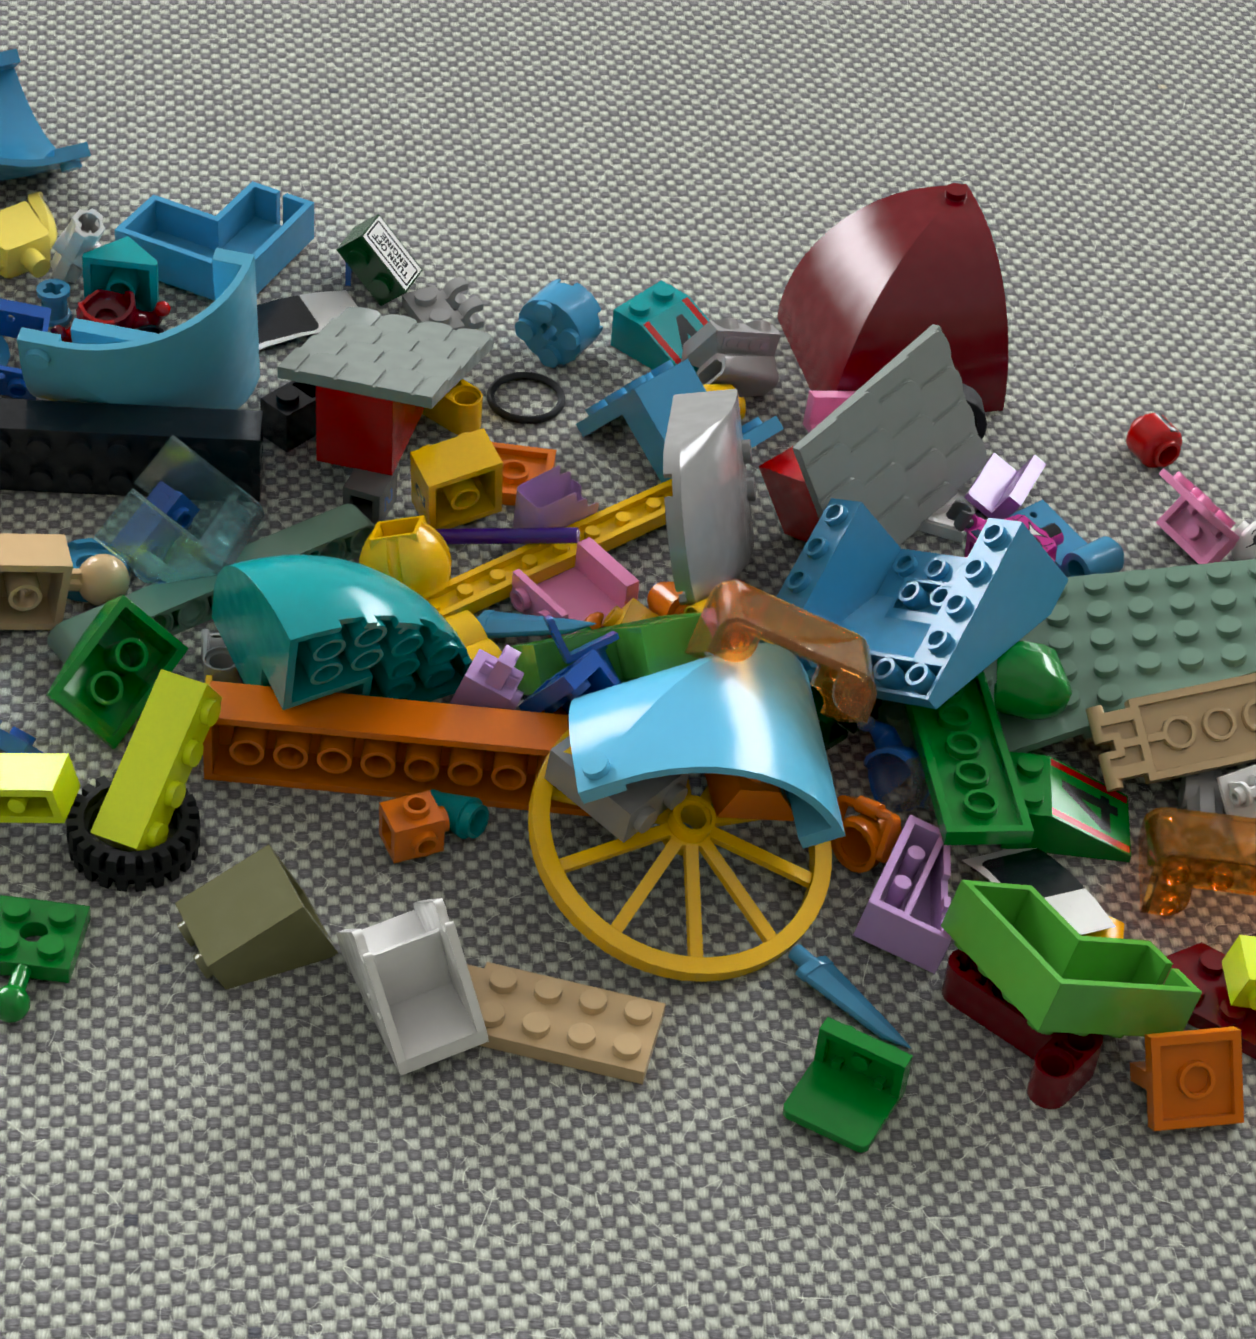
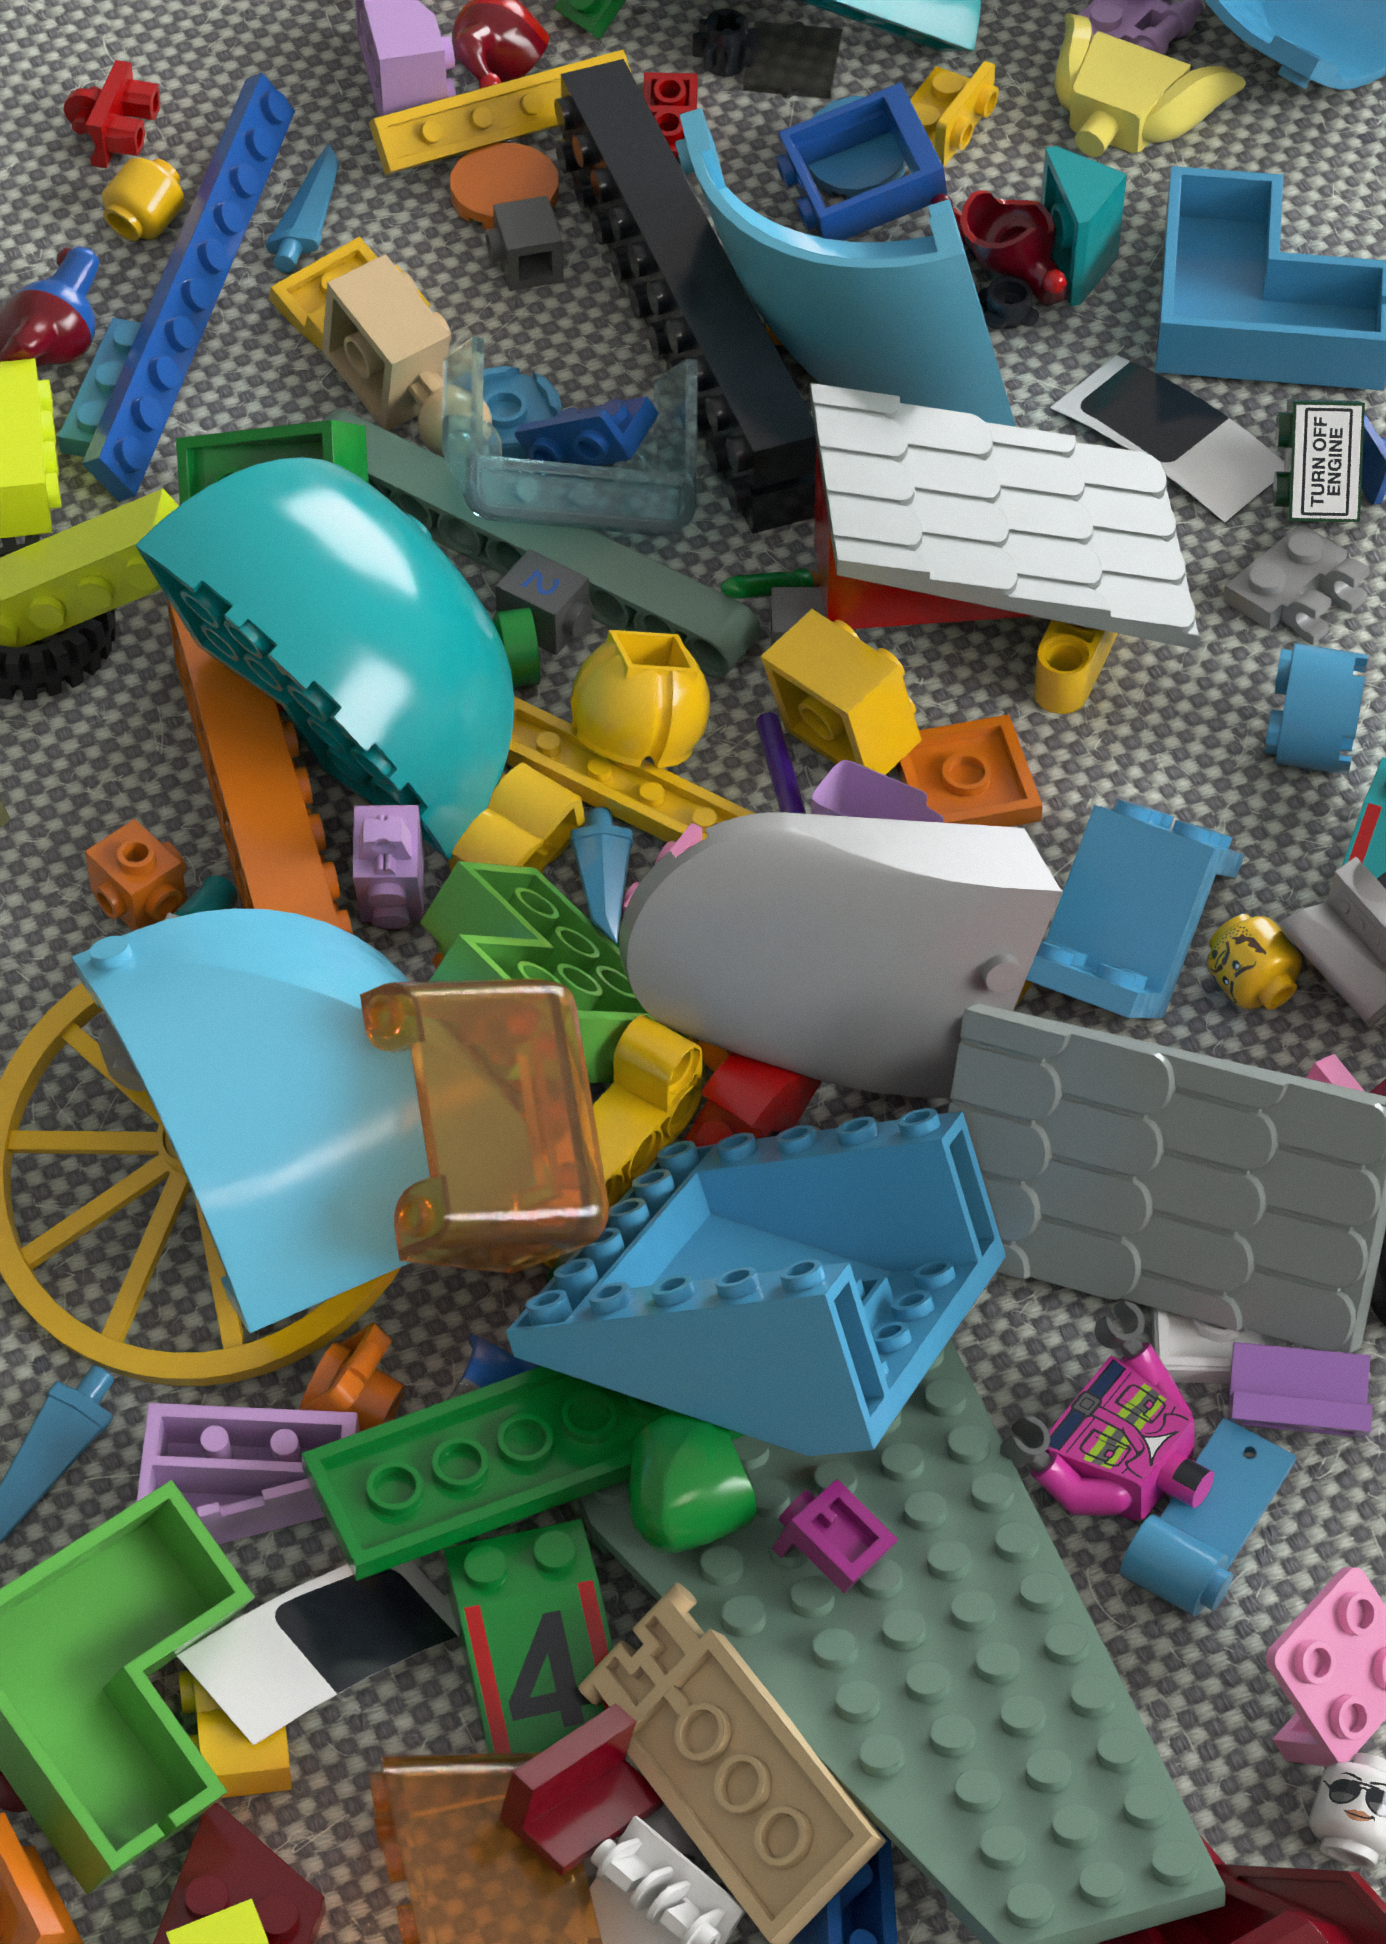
camera: 75 degrees right, 10 degrees up
dark azure bush [36,279,72,328] -> none
white piece [50,208,105,283] -> none
black tyre [487,372,566,424] -> none
blue bracket [518,649,620,715] -> none
blue bracket [543,615,622,684] -> none
none -> dark red panel [499,1703,664,1876]
none -> green piece [720,568,820,599]
none -> magenta bracket [771,1479,899,1593]

